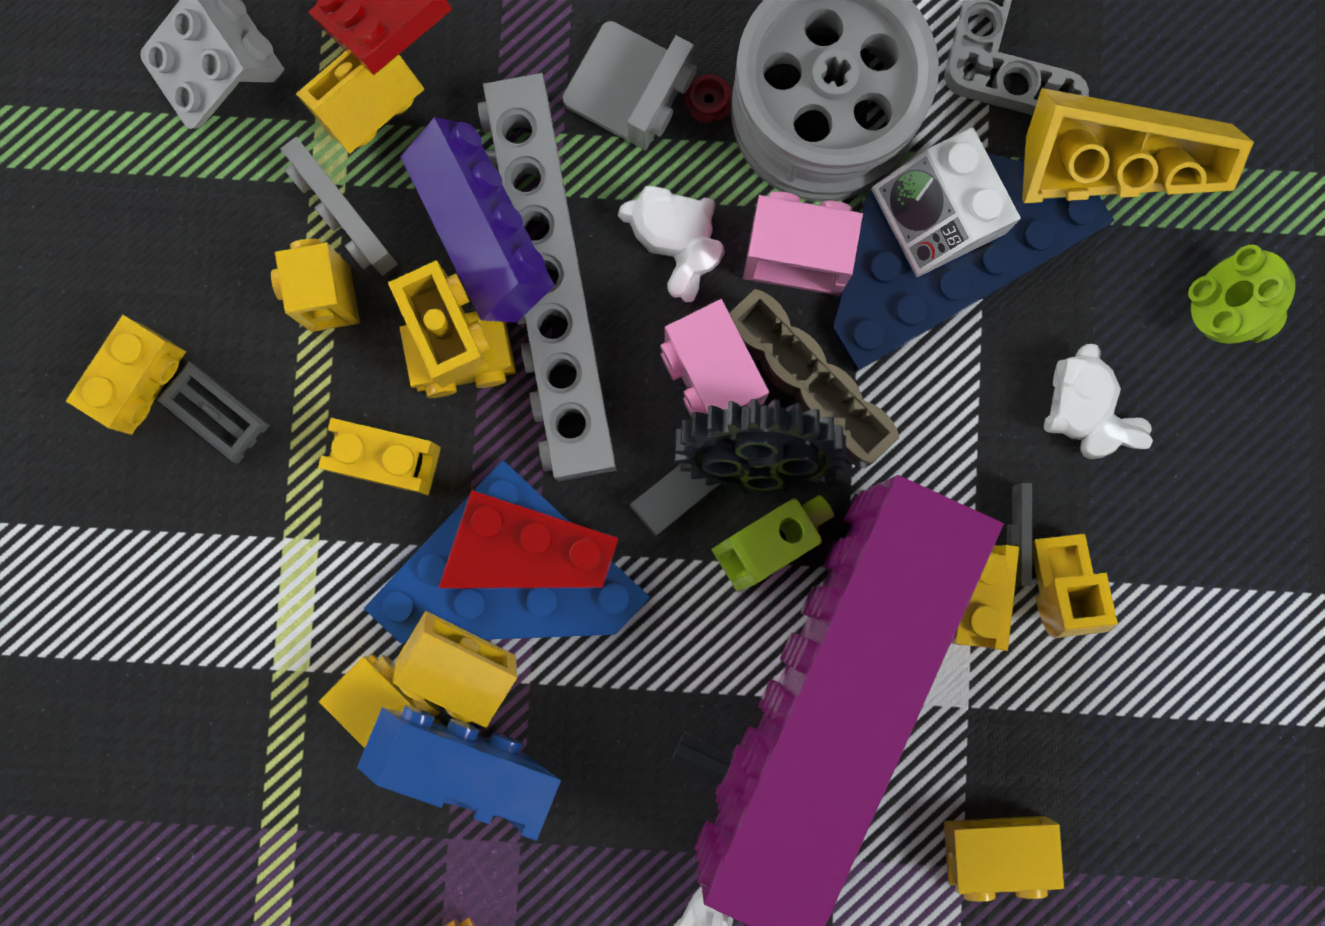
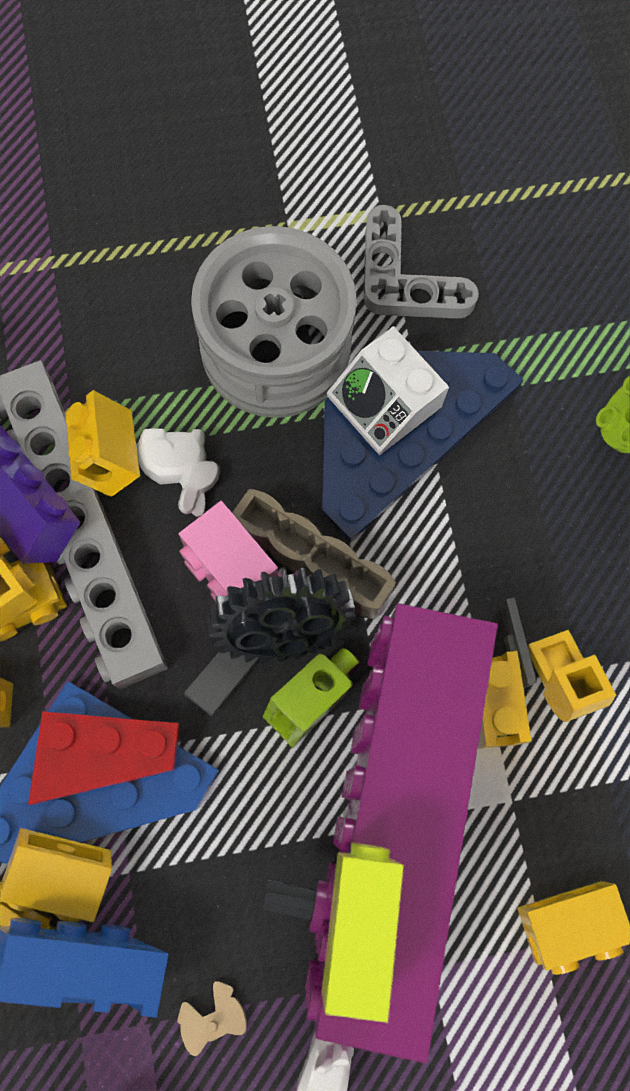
camera: 20 degrees left, 10 degrees down
light grey bracket [563,21,697,151] -> none
dark red plate [684,74,733,123] -> none
bright pink piece [743,192,863,296] -> none
yellow wedge [1022,88,1254,203] -> none
white animal [1044,344,1153,459] -> none
none -> yellow brick [65,390,140,497]
none -> tan piece [178,981,247,1056]
none -> neon yellow brick [322,843,403,1022]

